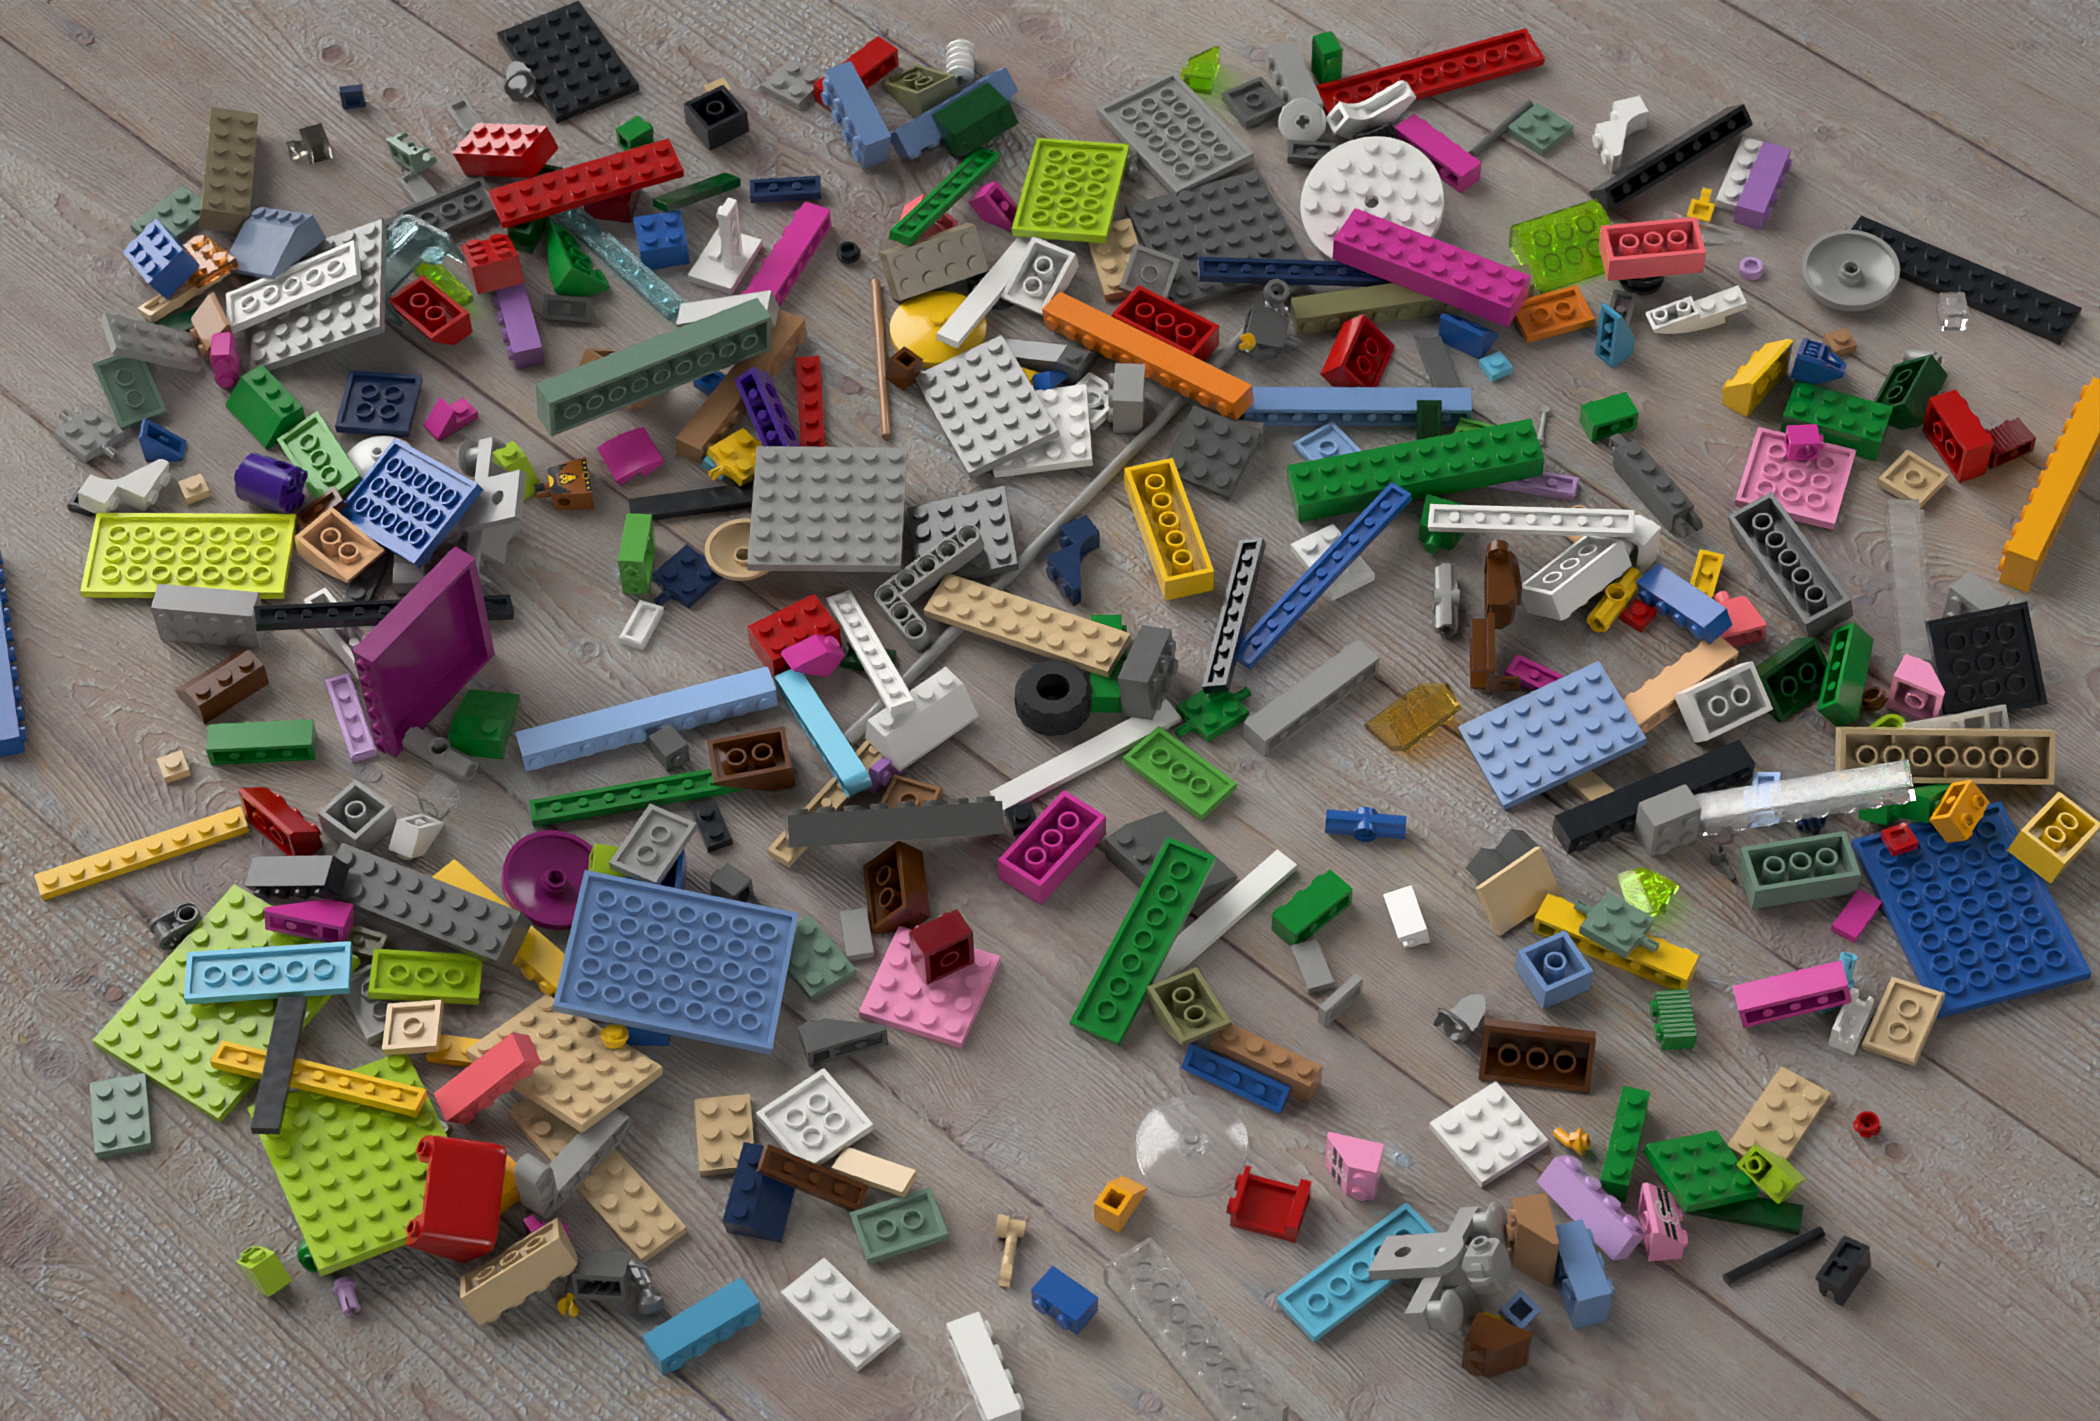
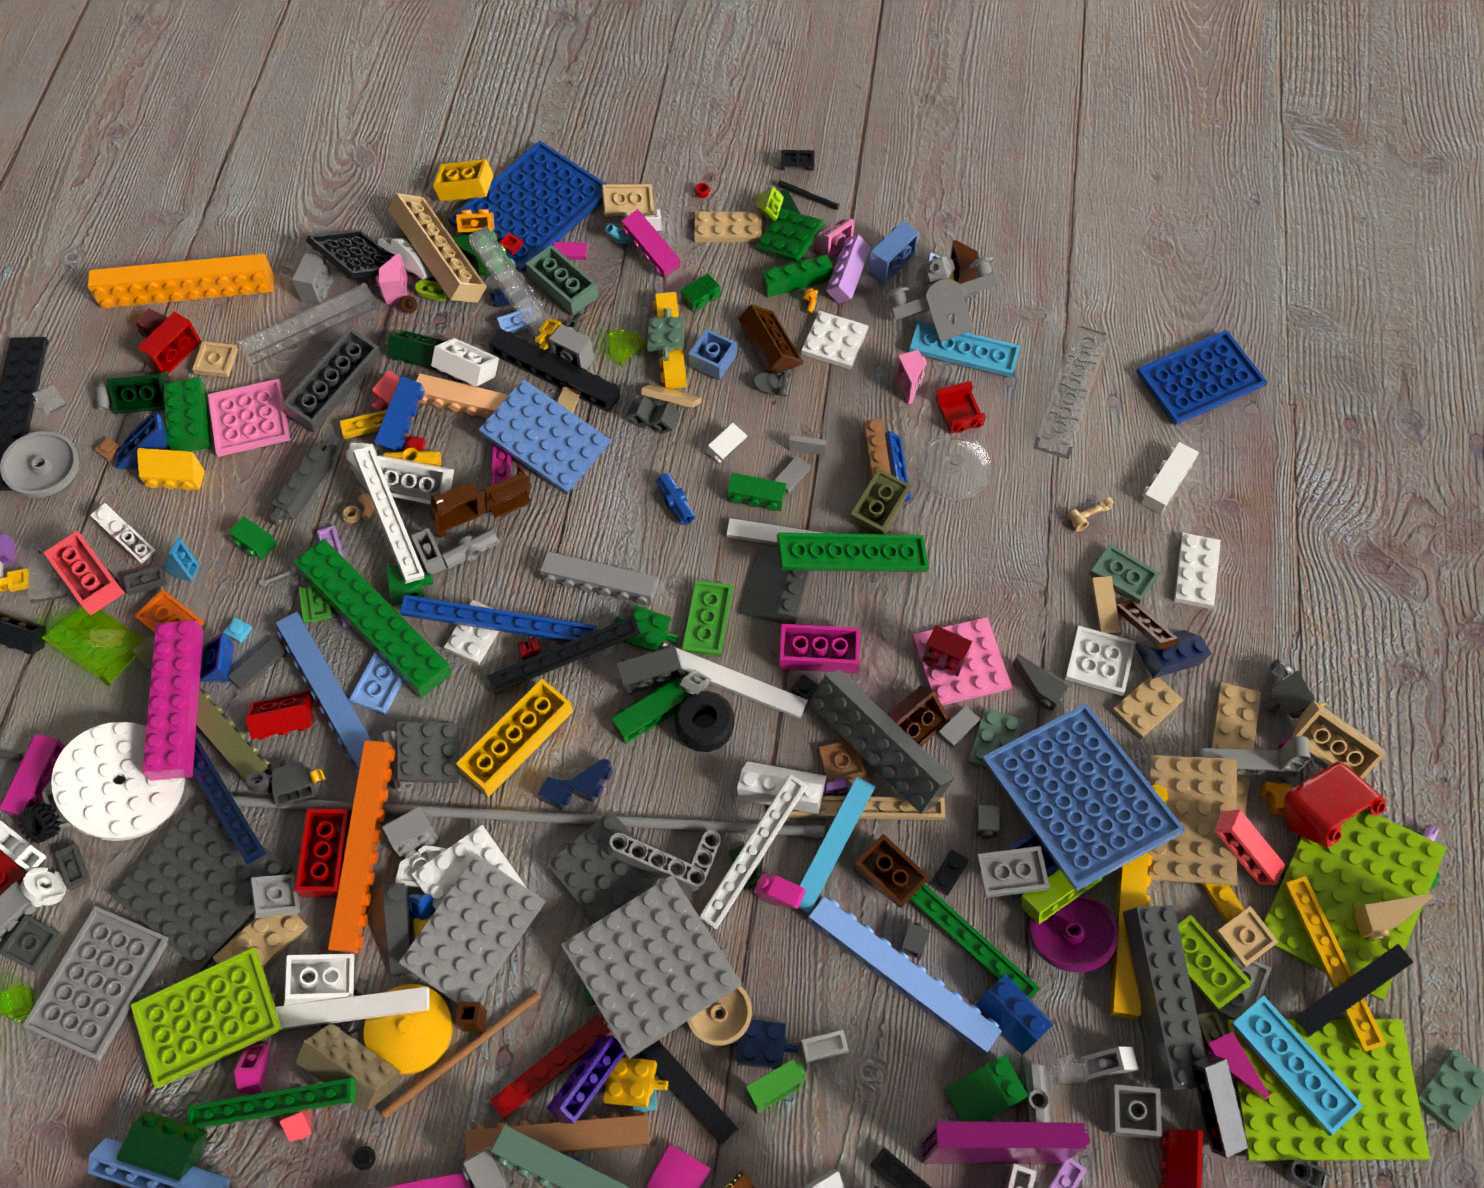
camera: 125 degrees left, 10 degrees up
lime slope [236,1246,292,1297] -> none
dark azure brick [642,1277,761,1375] -> none
red brick [747,594,842,678] -> none
tan plate [923,573,1131,678] -> none
blue brick [1031,1266,1098,1335] -> none
light orange slope [1094,1176,1148,1233] -> none
clear yellow slope [1364,683,1462,753] -> none
dark green tile [1416,400,1442,440] -> none
medium nougat slope [1503,1193,1559,1287] -> none
lavender tile [1738,257,1764,281] -> none
dark pink brick [1784,424,1824,461] -> none
green brick [1817,622,1874,727] -> none
none -> light grey brick [411,528,447,575]
none -> dark red wheel [516,636,541,661]
none -> yellow plate [535,318,562,350]
none -> light grey plate [680,670,711,694]
none -> blue slope [975,974,1054,1054]
none -> tan slope [1353,894,1432,941]

